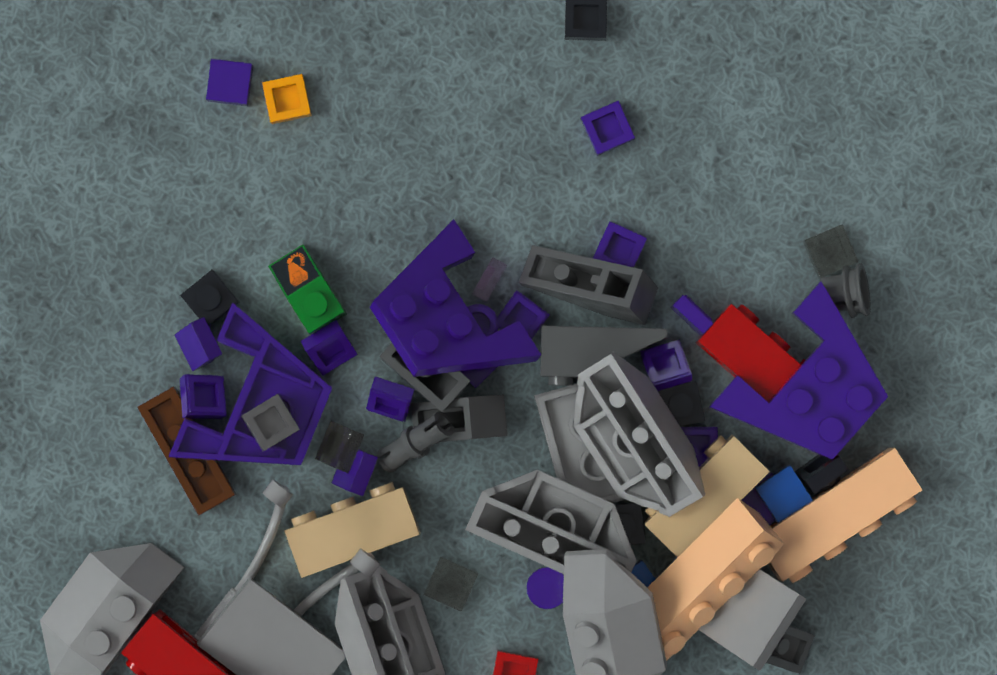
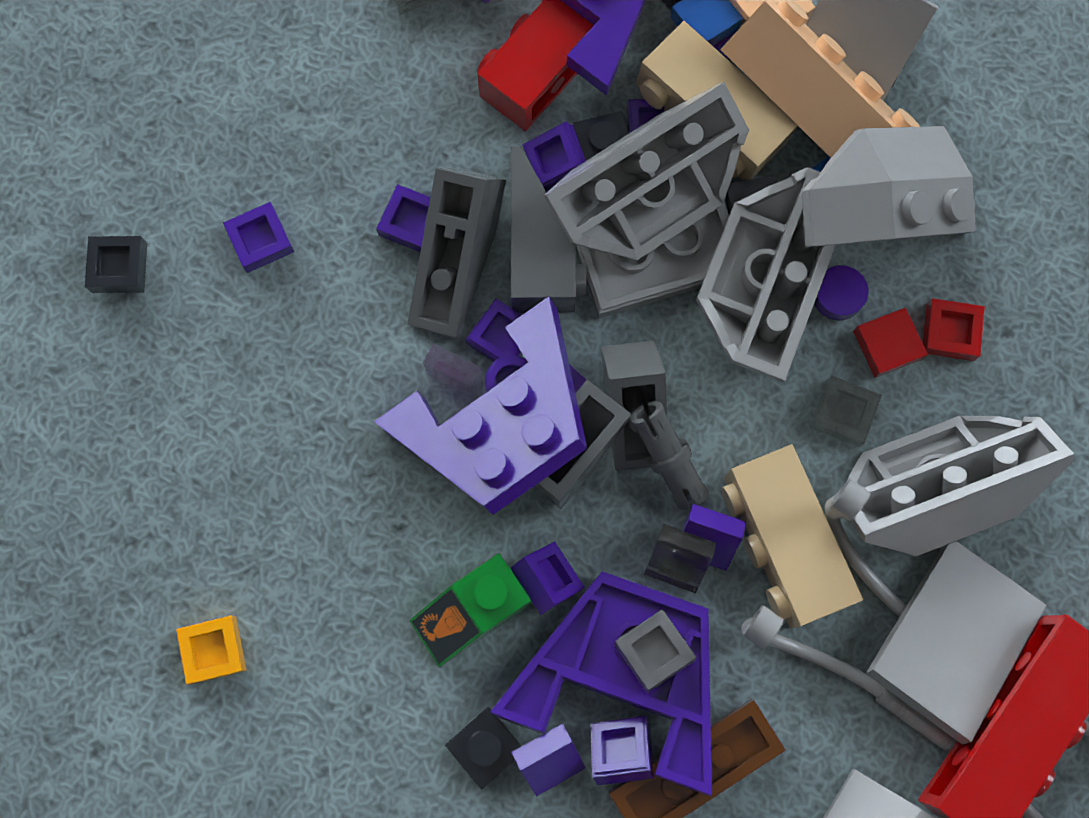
camera: 90 degrees left, 10 degrees down
dark purple tile [206,59,253,106] -> none
dark purple tile [366,376,415,422] -> none
dark purple tile [670,295,713,335] -> none
none -> red tile [853,307,928,378]

